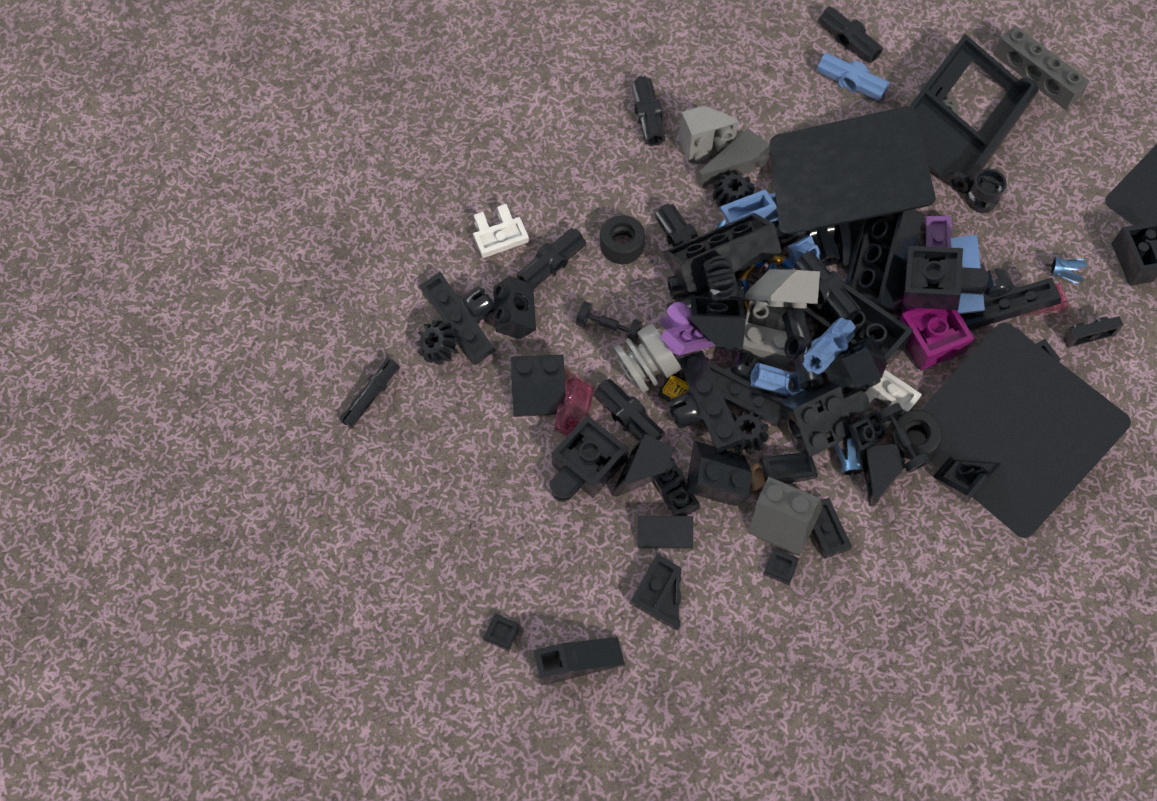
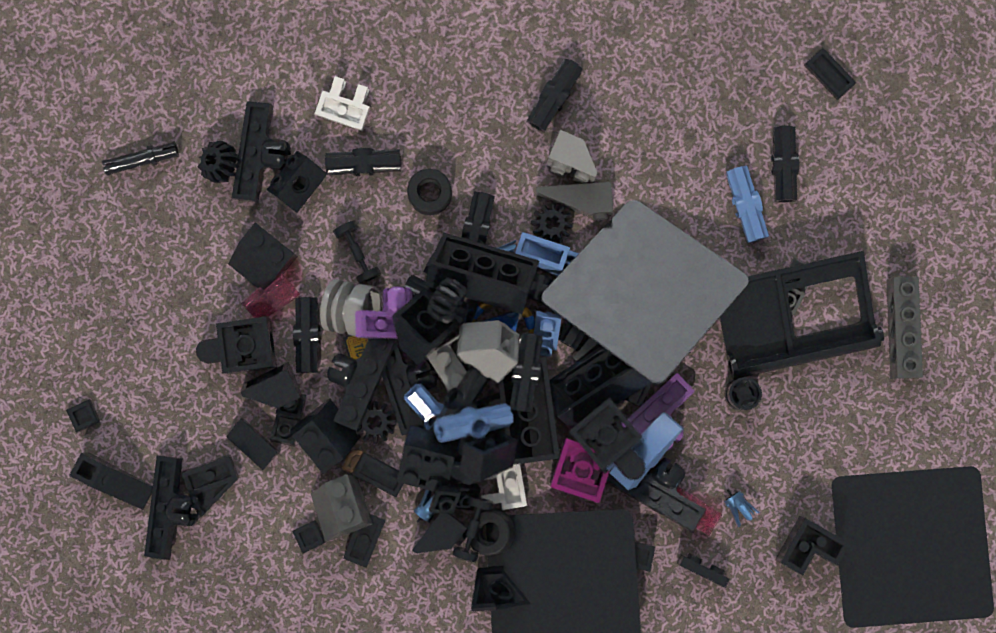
camera: 40 degrees right, 20 degrees up
none -> black plate [144,455,201,560]

